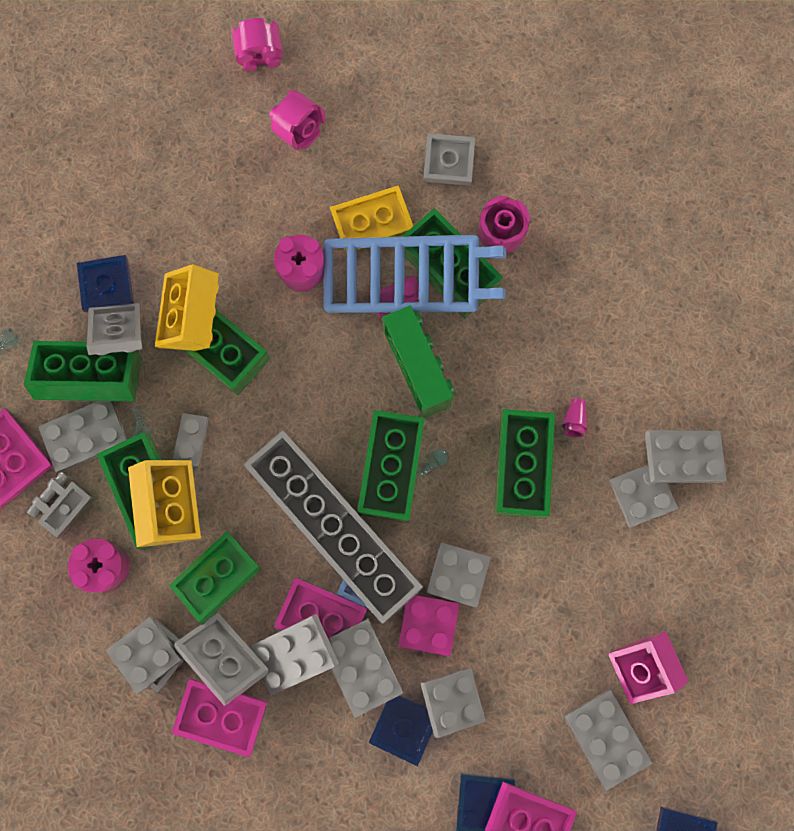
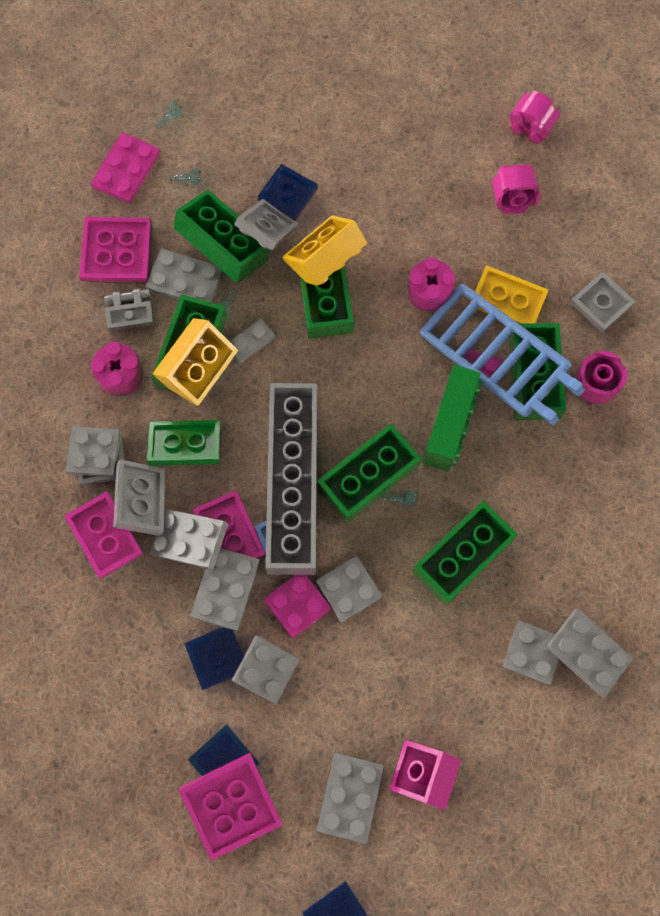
camera: 40 degrees right, 5 degrees down
dark pink cone [562,398,587,438] -> none

